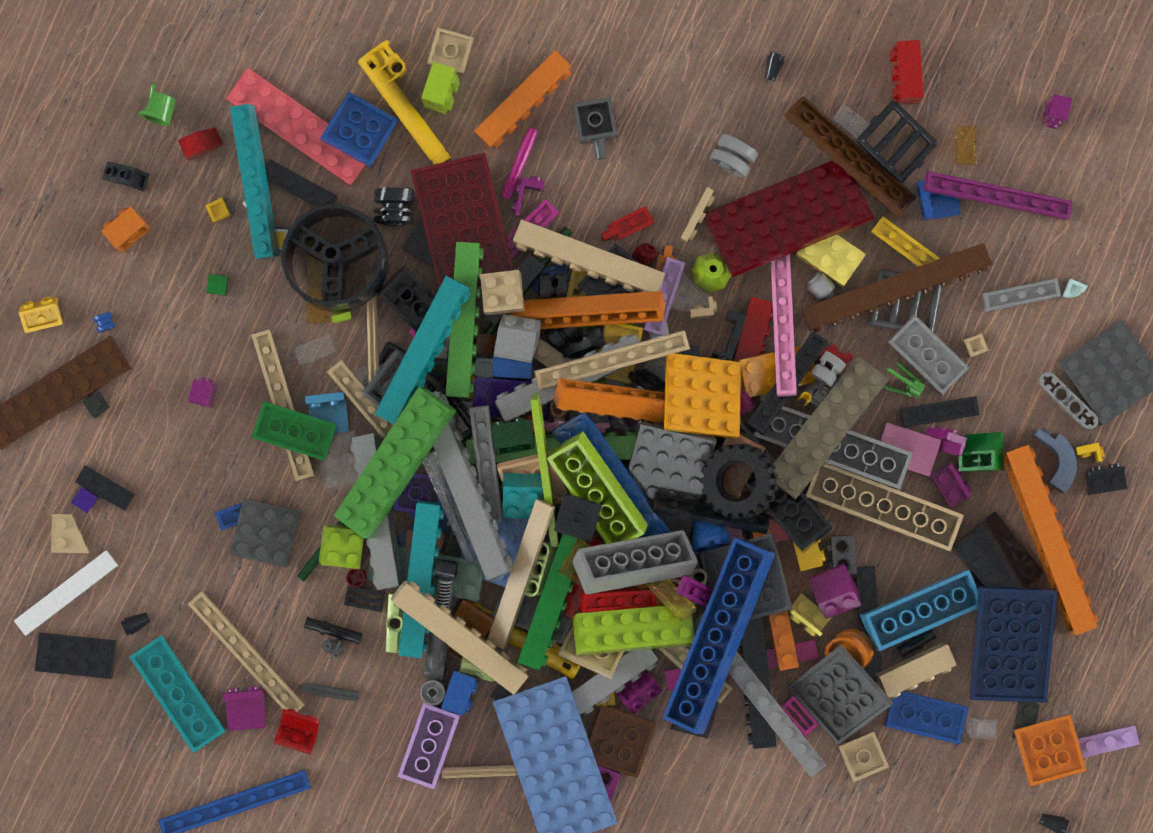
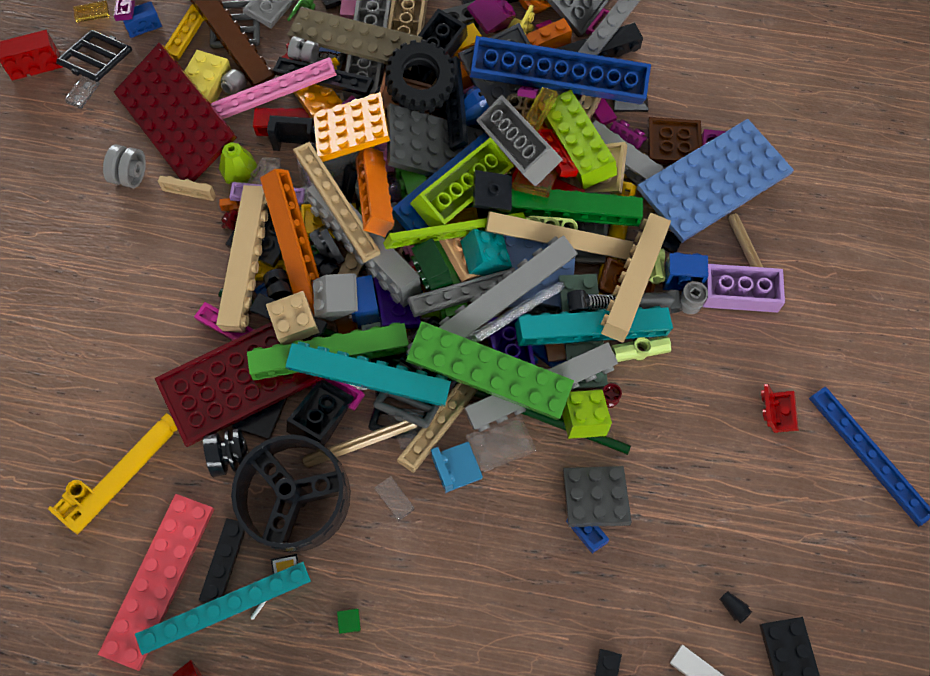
camera: 105 degrees left, 20 degrees down
teal plate [129,635,226,753] -> none
magenta brick [188,377,218,408] -> none
tan tile [188,591,305,712] -> none
yellow tile [205,197,231,223] -> none
magenta bracket [222,686,266,731] -> none
green plate [251,401,337,461] -> none
tan plate [252,329,315,481] -> none
dark grey axle [302,683,359,702] -> none
black pin [304,616,363,645] -> none
clear yellow tile [306,247,326,324] -> none
blue plate [320,92,399,168] -> none
dark grey hinge [322,639,345,659] -> none
lime tile [331,310,352,323] -> none
black tile [344,586,386,612] -> none
lime brick [421,62,460,115] -> none
tan tile [427,27,474,75] -> none
orange brick [474,50,572,149] -> none
dark pink axle [501,128,538,200] -> none
magenta bracket [512,176,545,217] -> none
dark grey brick [573,97,617,160] -> none
red hinge [601,206,654,242] -> none
tan bracket [689,296,717,319] -> none
black cone [764,52,785,81] -> none
reddish brown plate [784,96,916,218] -> none

